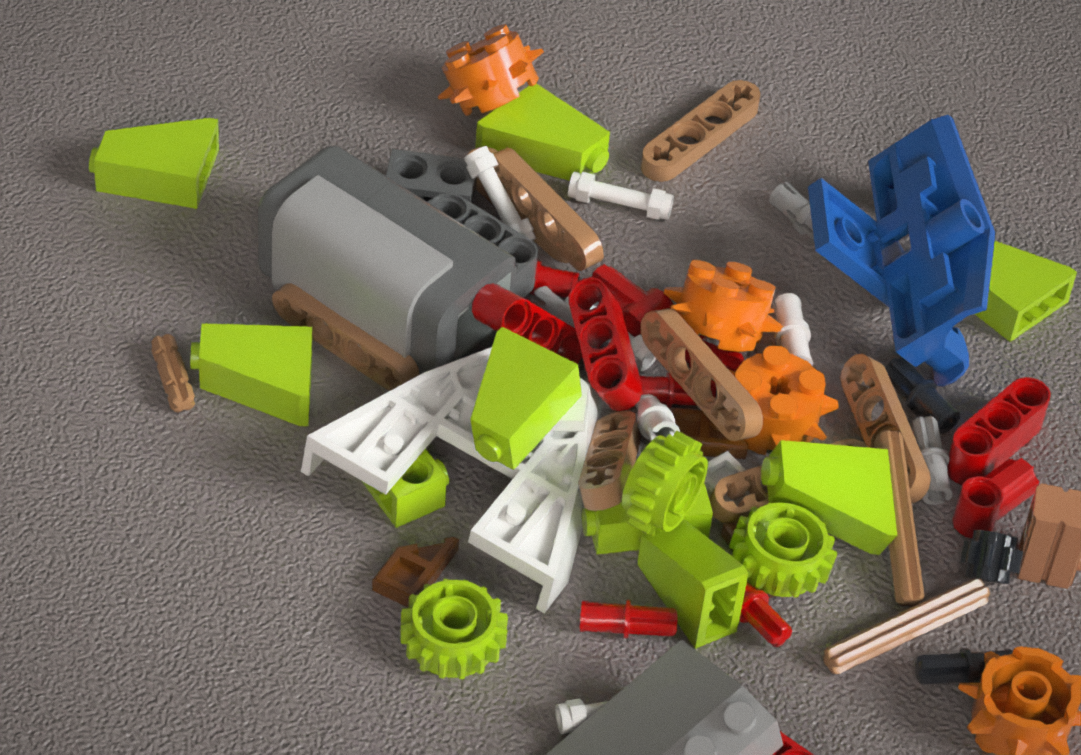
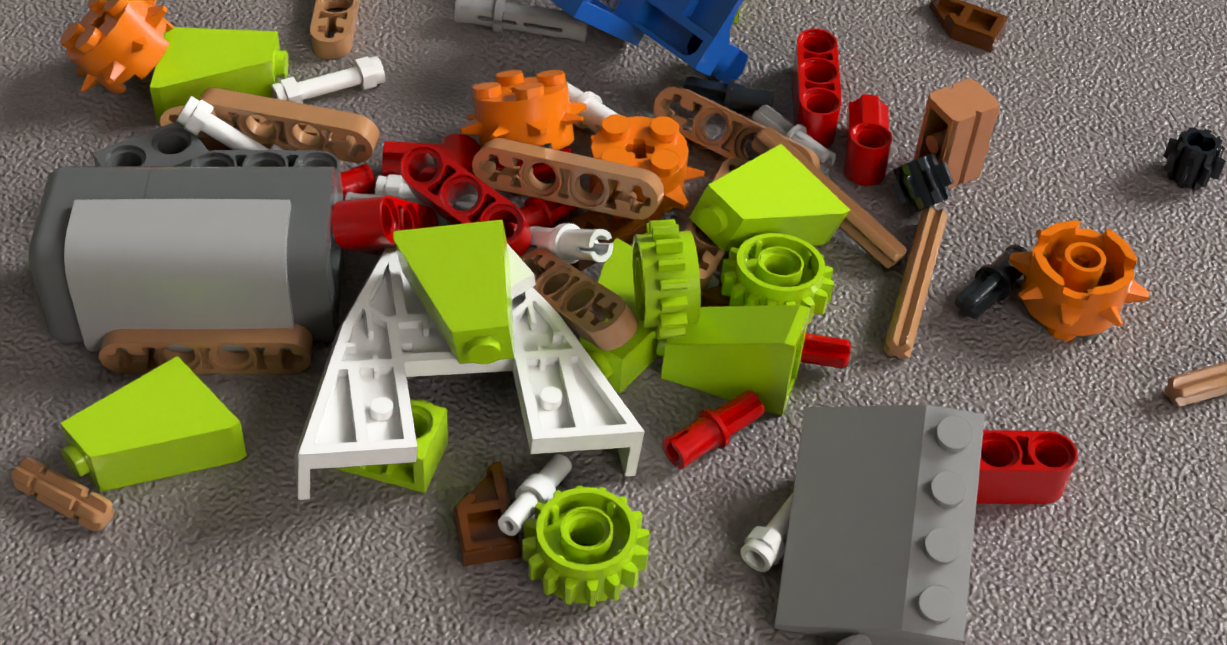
camera: 40 degrees left, 0 degrees up
none -> white bar [498,454,572,536]

